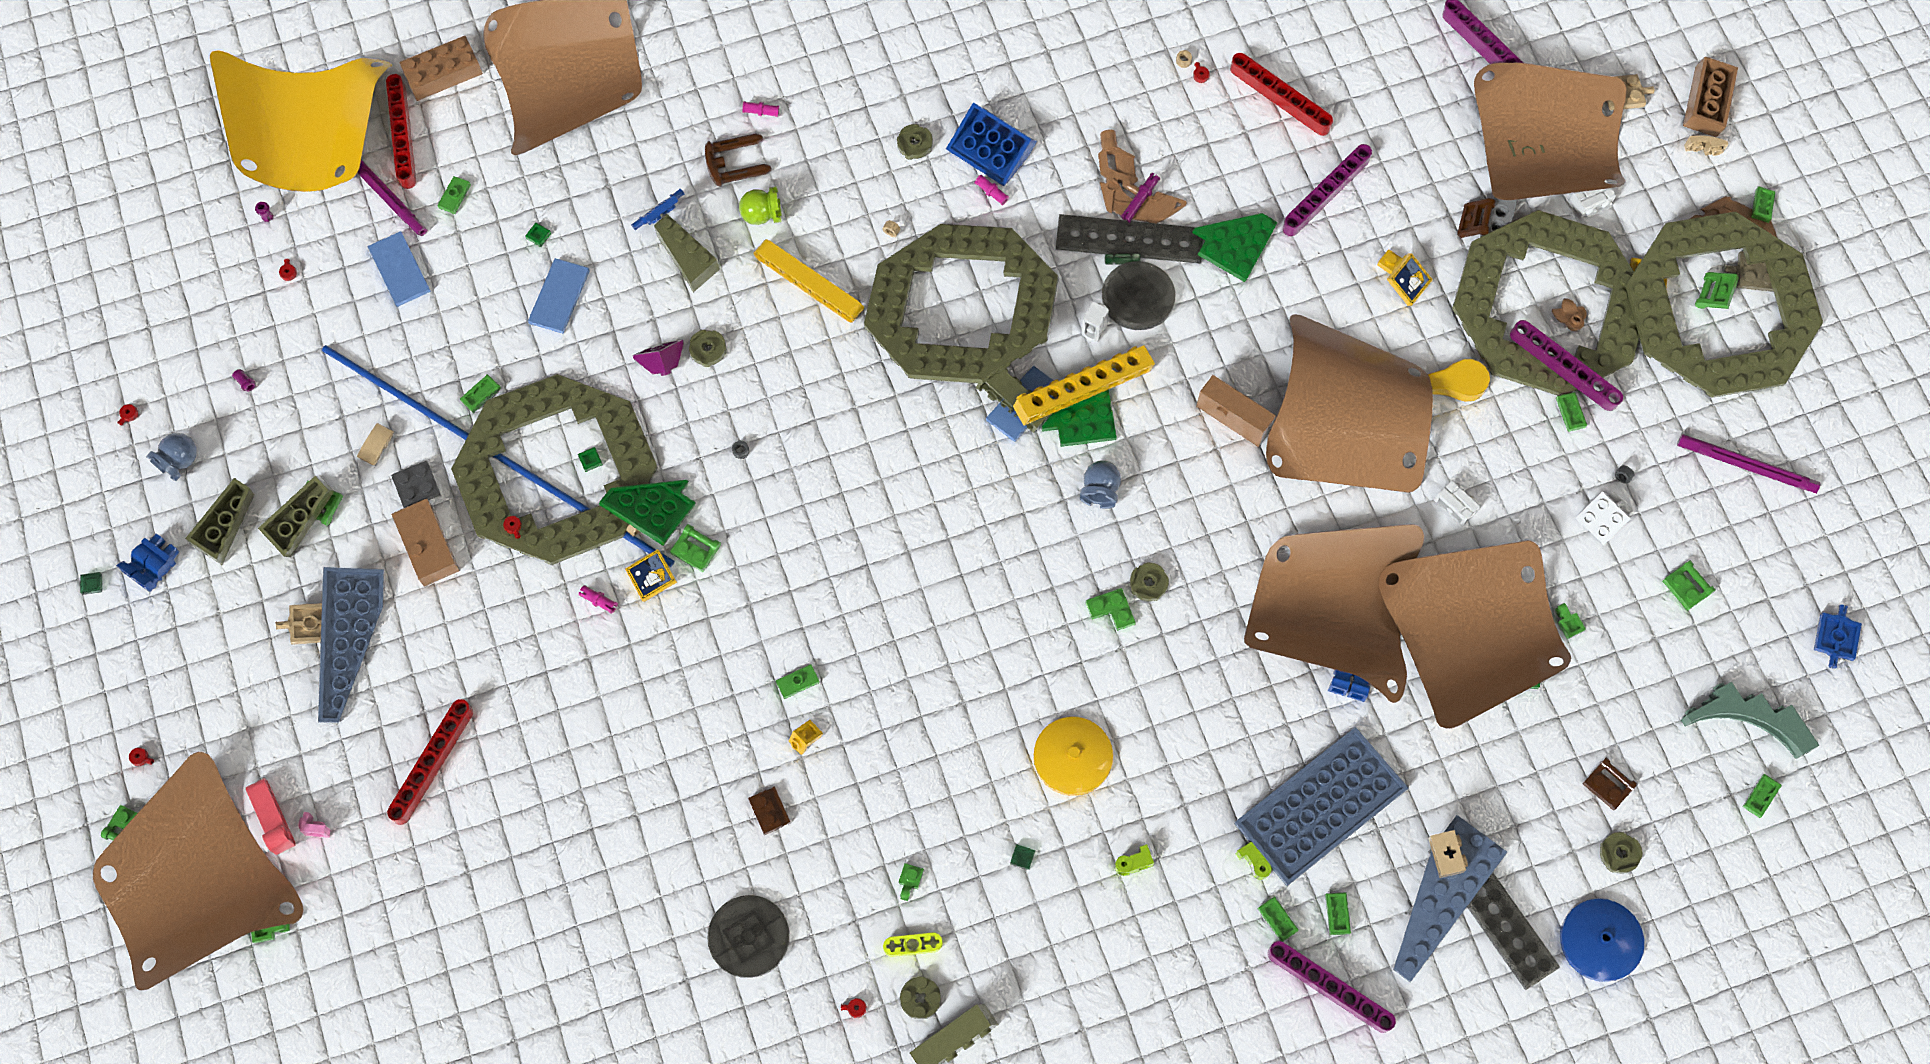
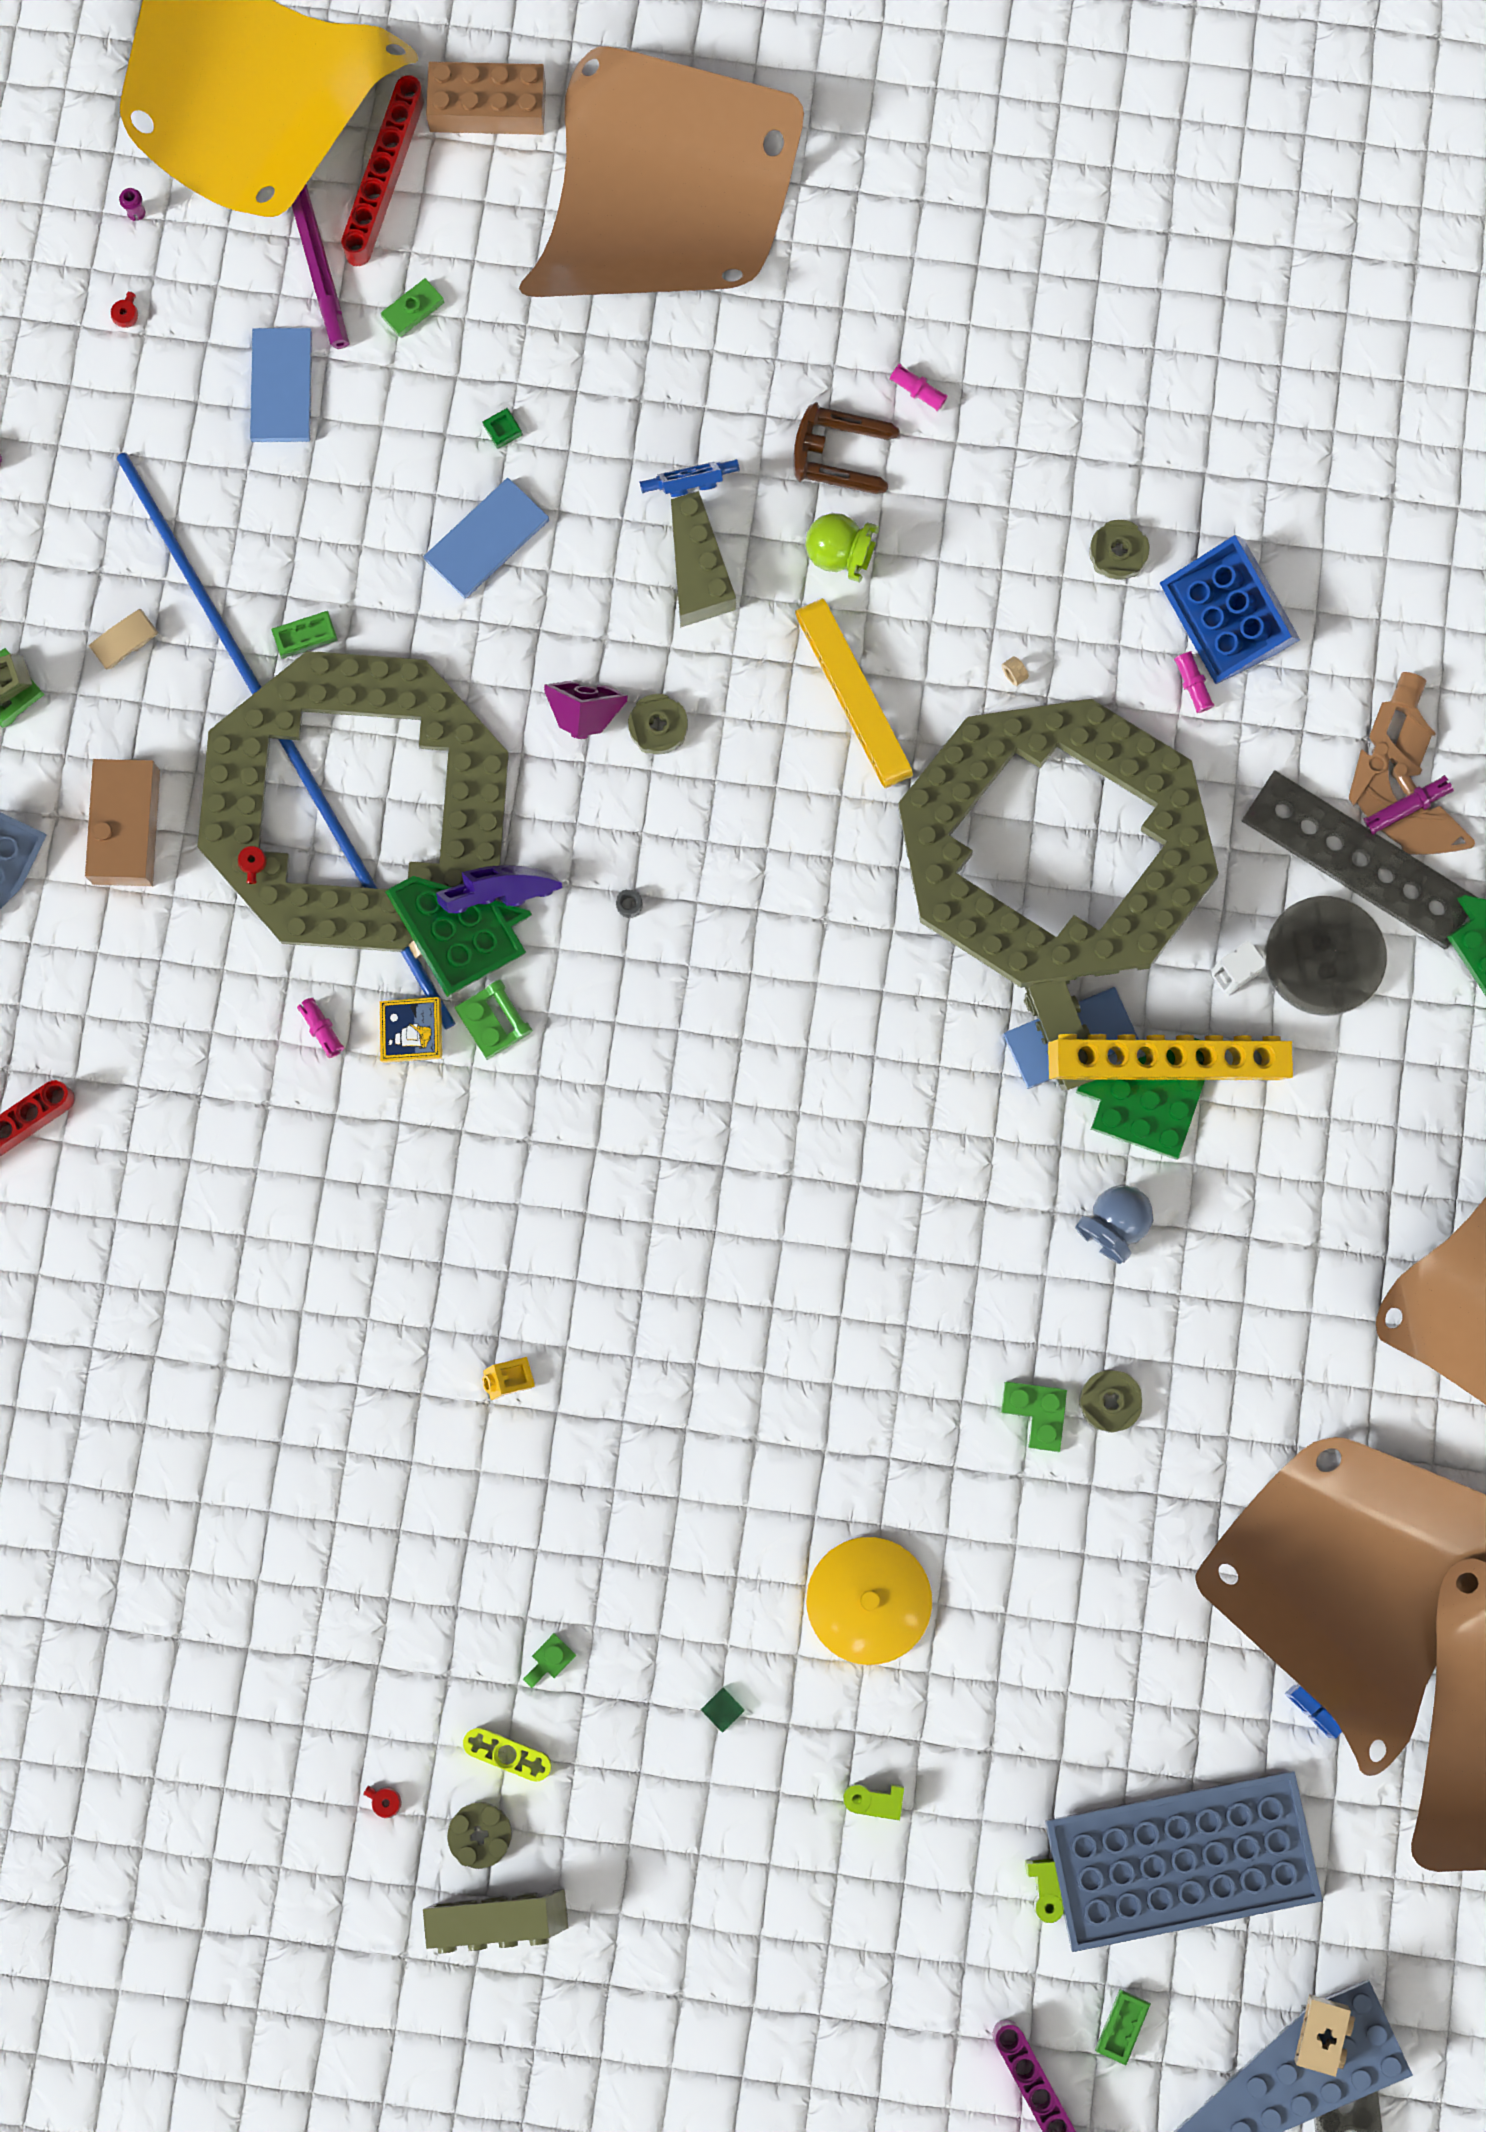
camera: 25 degrees right, 10 degrees up
flat silver plate [391,461,441,508] -> none
green tile [578,447,603,472] -> none
clear smoke plate [707,895,790,978] -> none
reddish brown plate [748,786,791,836] -> none
bright green plate [776,664,820,699] -> none
dark green axle [1104,253,1140,265] -> none
medium nougat brick [1196,375,1276,447] -> none
bright green plate [1257,896,1299,942] -> none
none -> dark purple slope [436,865,563,913]

